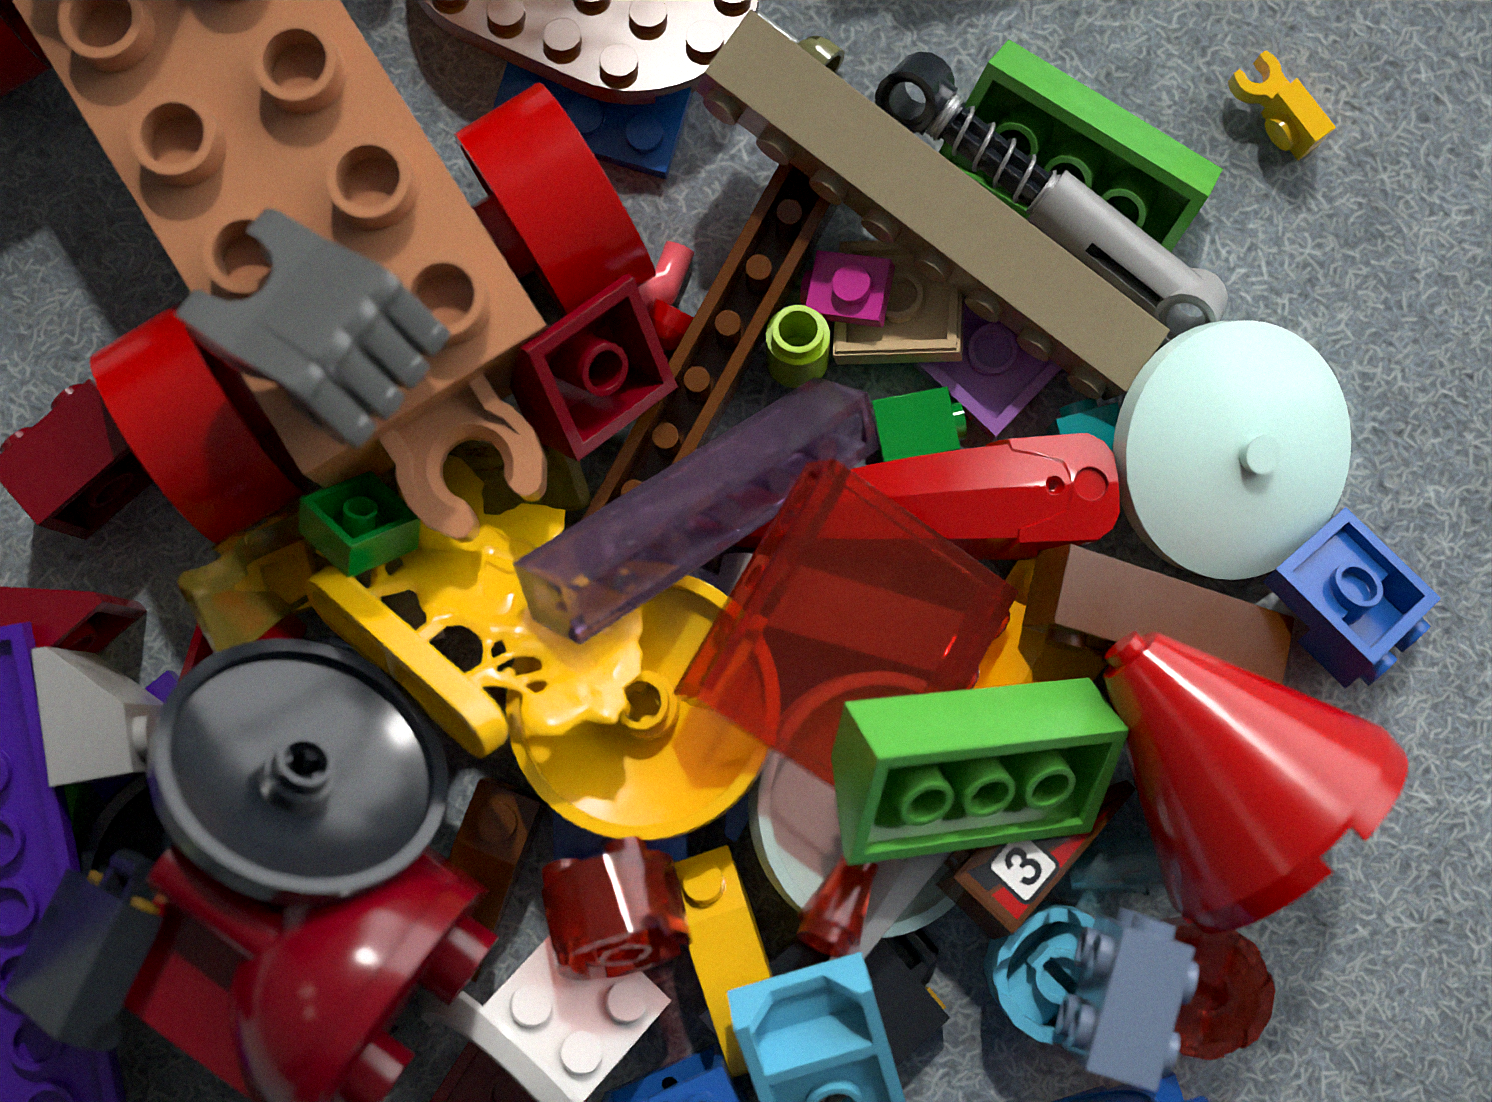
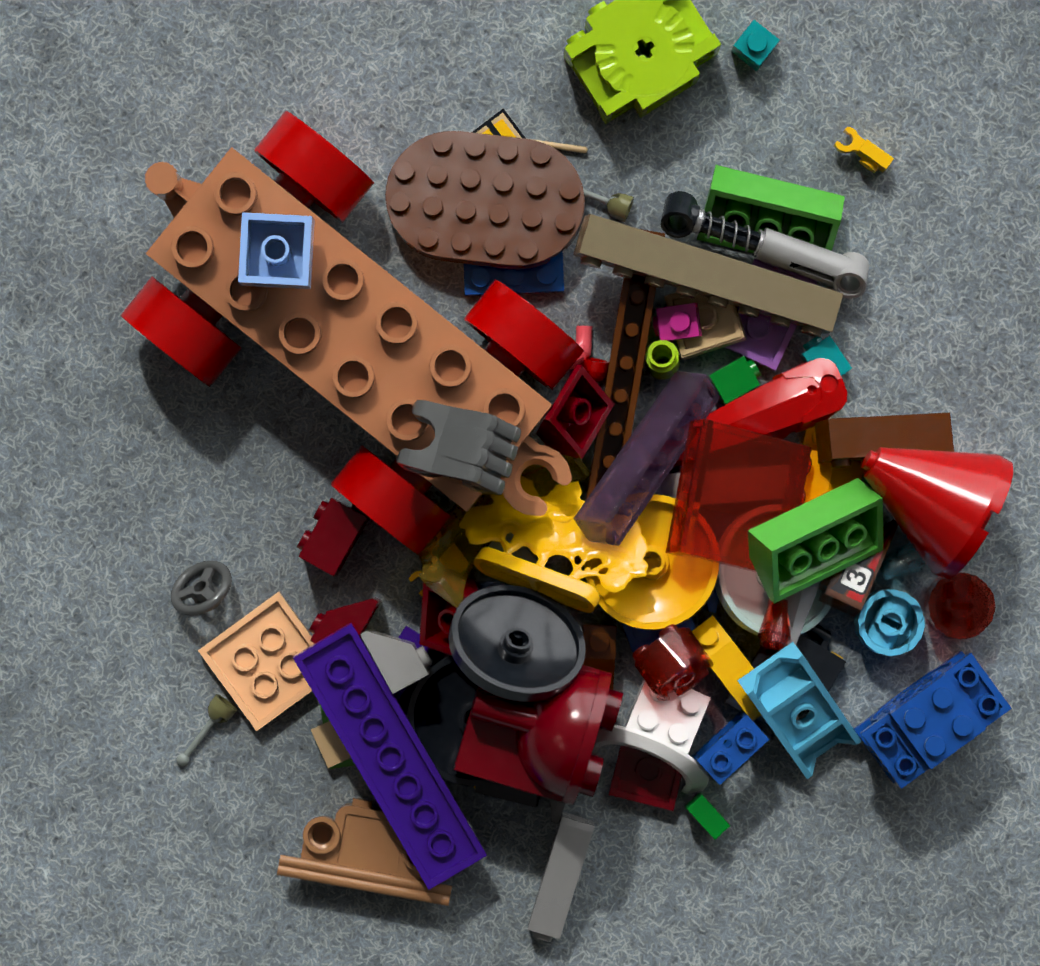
camera: 20 degrees left, 5 degrees up
black piece [3,849,165,1052] -> none
green piece [298,471,421,577] -> none
sand blue brick [1056,907,1198,1092] -> none
light aqua dish [1113,321,1351,580] -> none
blue plate [1263,507,1441,689] -> none

